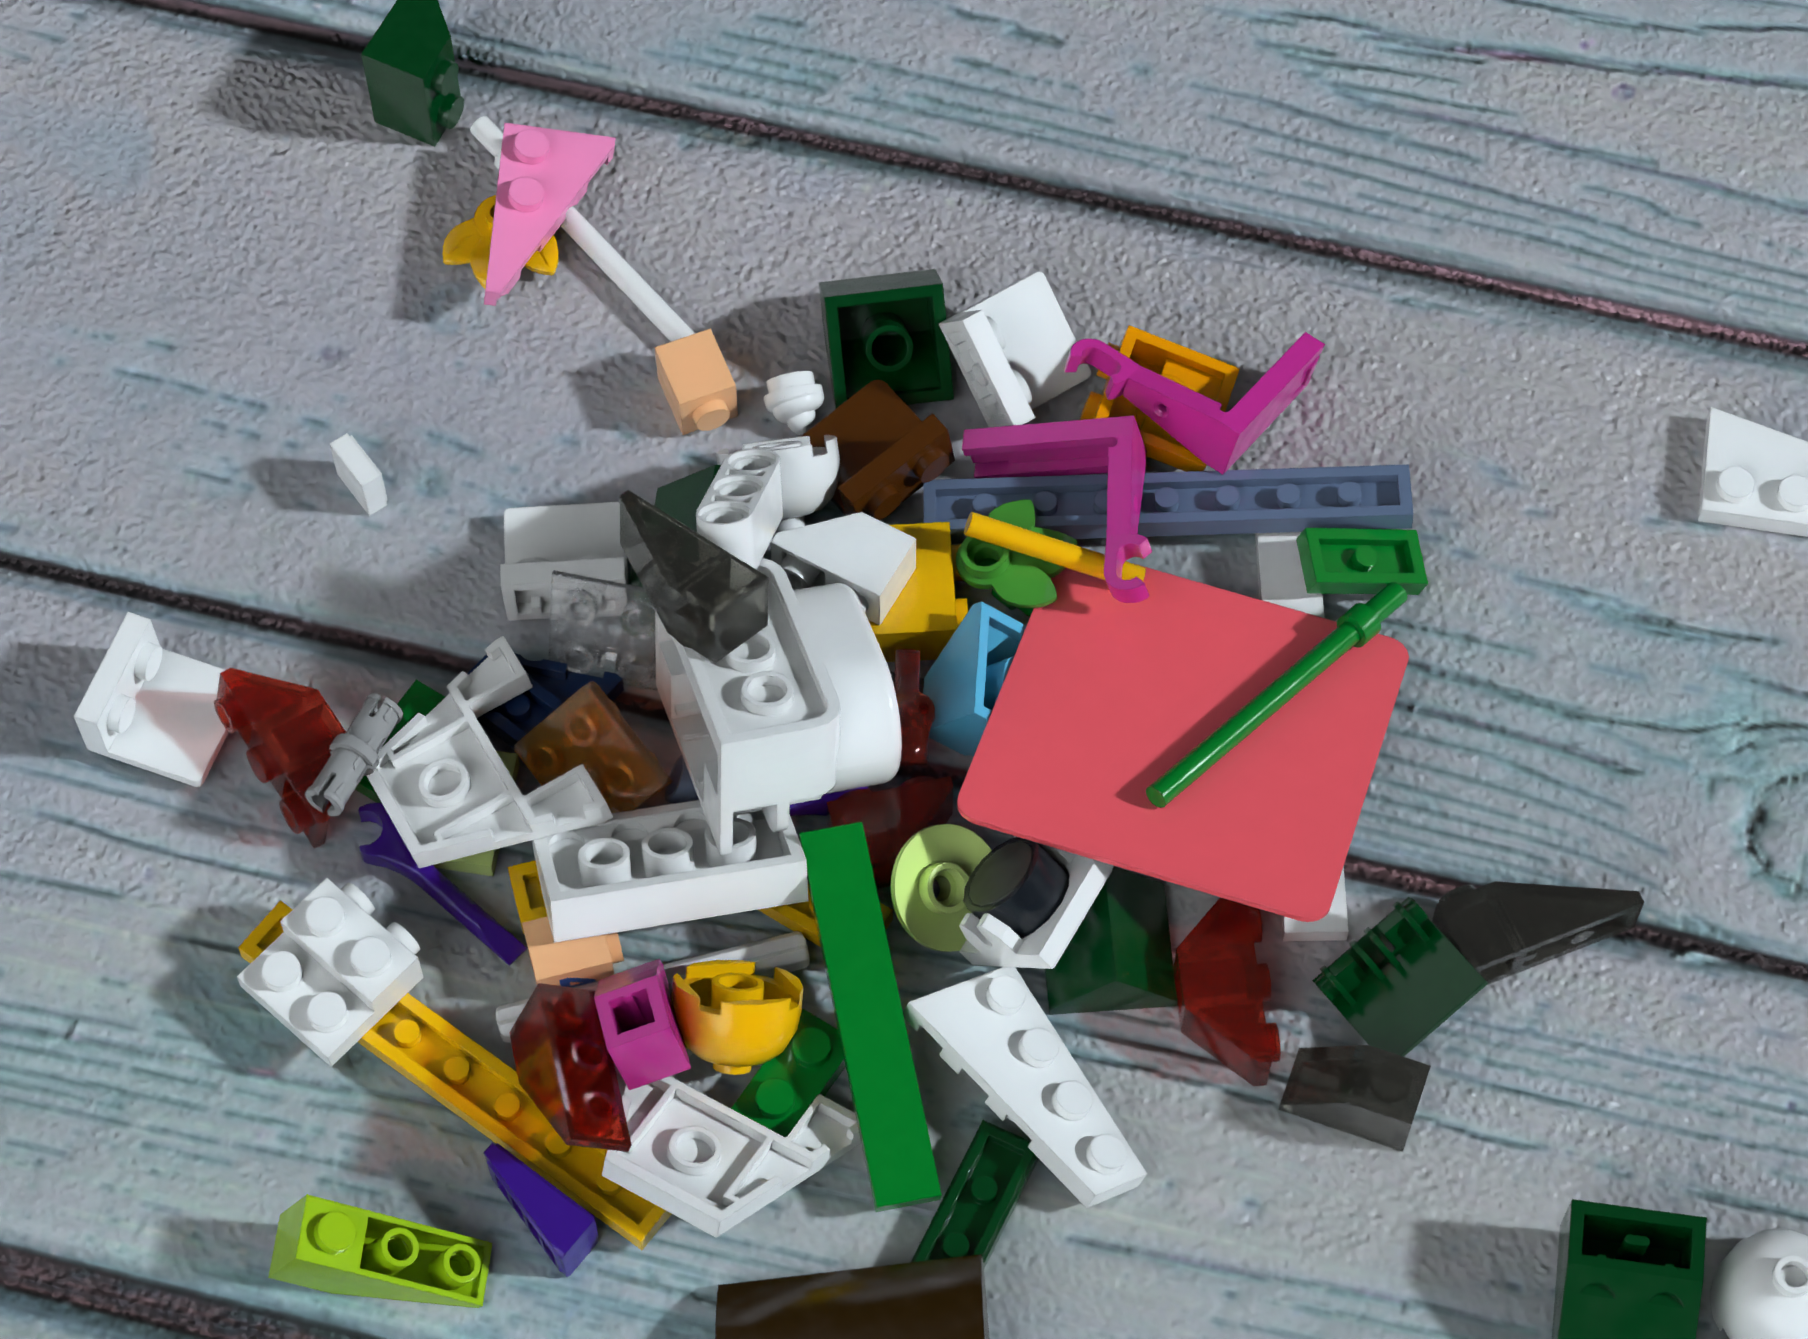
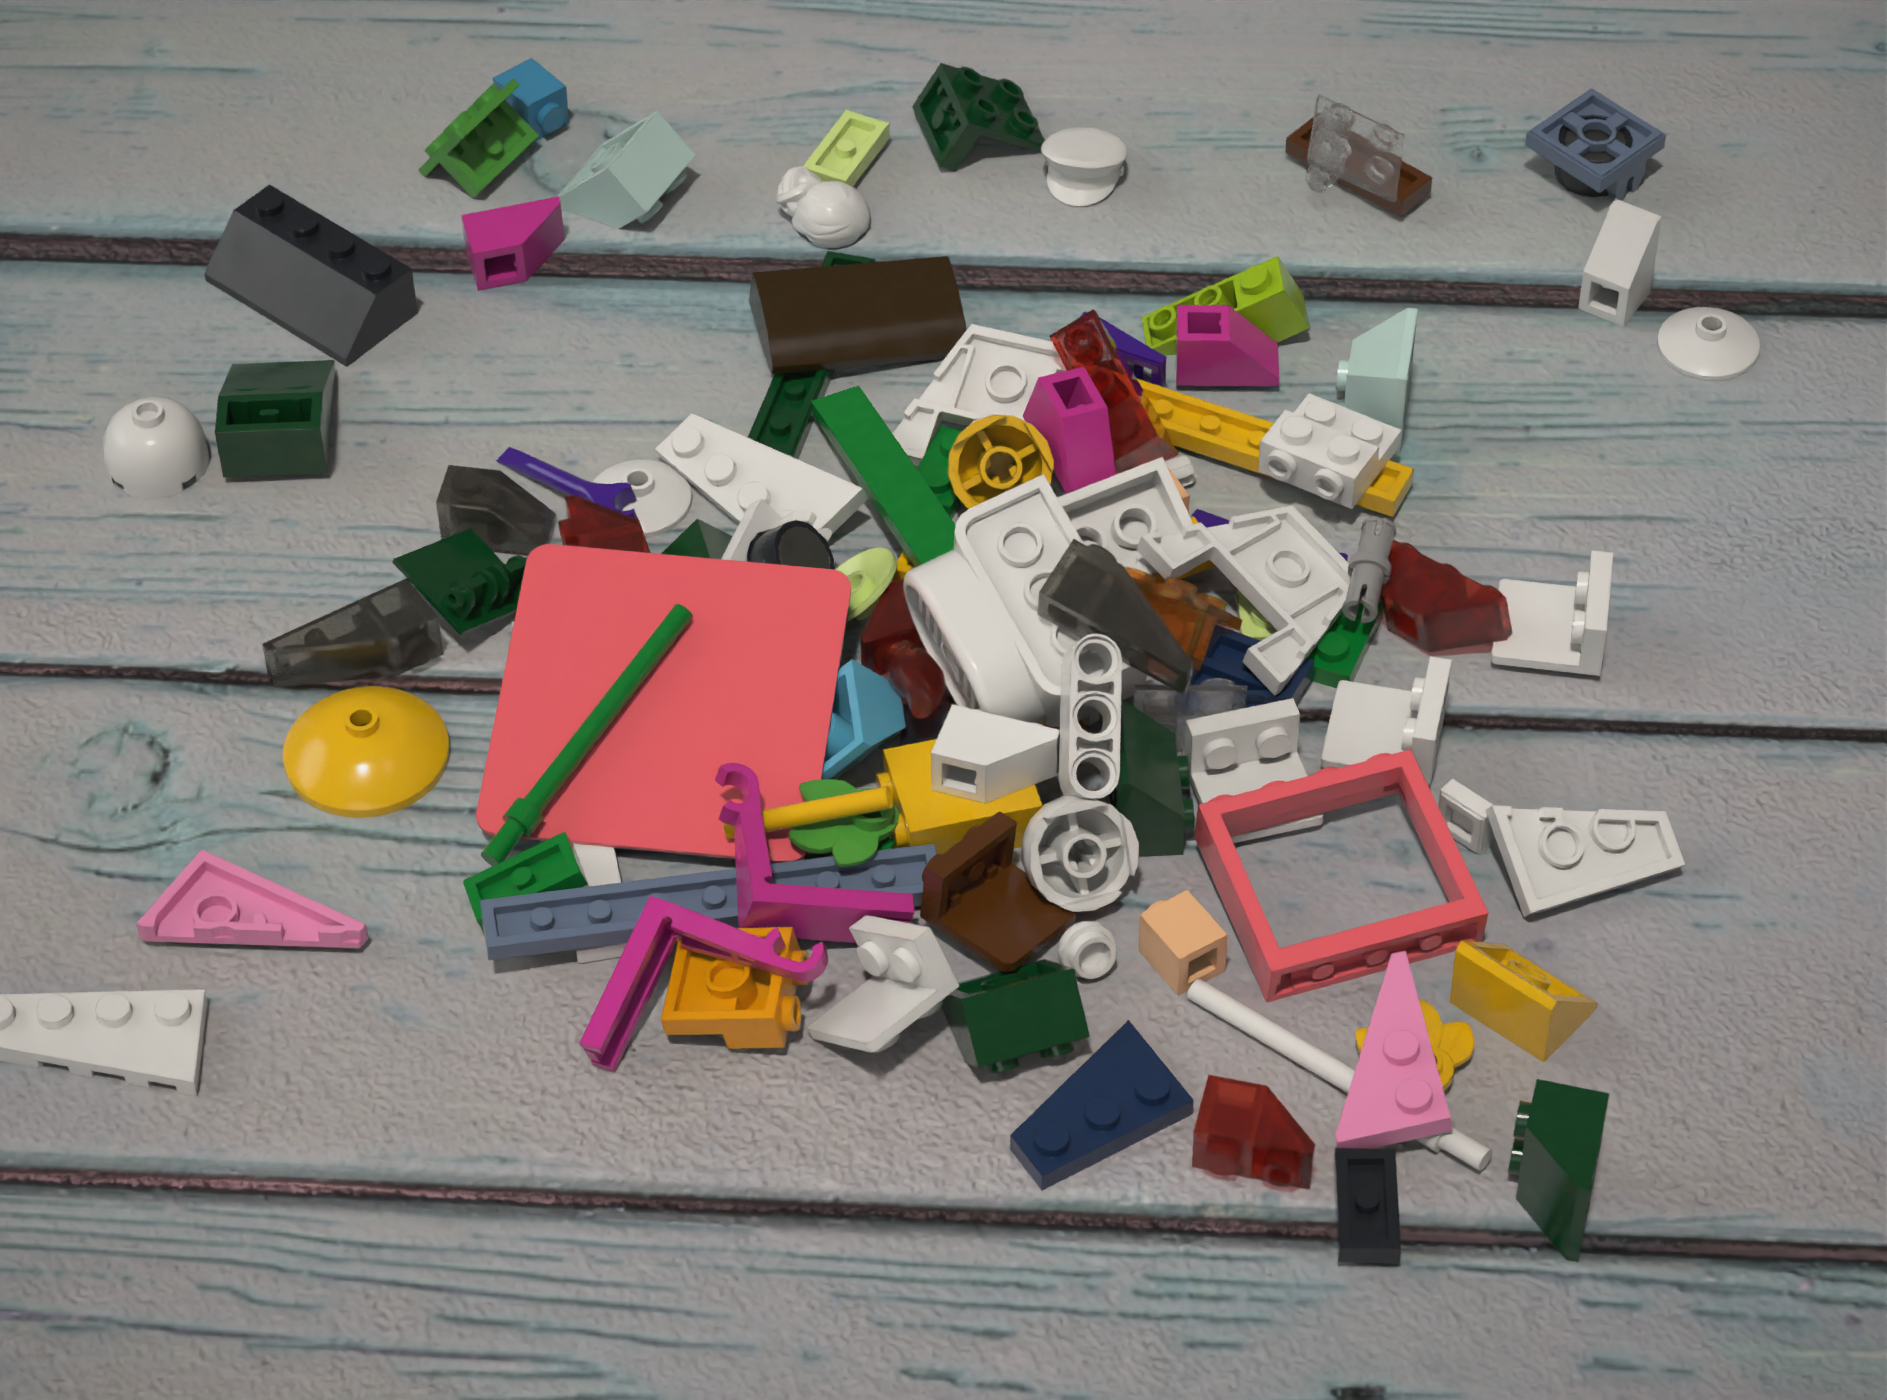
camera: 170 degrees right, 15 degrees down
none -> bright pink wing [136,850,368,948]
none -> yellow dish [283,686,450,818]
none -> dark purple piece [496,447,640,533]
none -> white dish [588,460,692,538]
none -> dark blue wing [1010,1020,1194,1191]
none -> dark pink slope [1175,305,1279,386]
none -> clear red slope [1192,1075,1315,1190]
none -> coral window [1194,749,1489,1003]
none -> white bracket [1321,656,1452,785]
none -> black plate [1333,1148,1401,1263]
none -> light aqua slope [1336,308,1418,455]
none -> yellow slope [1449,940,1598,1063]
none -> white wing [1485,805,1685,917]

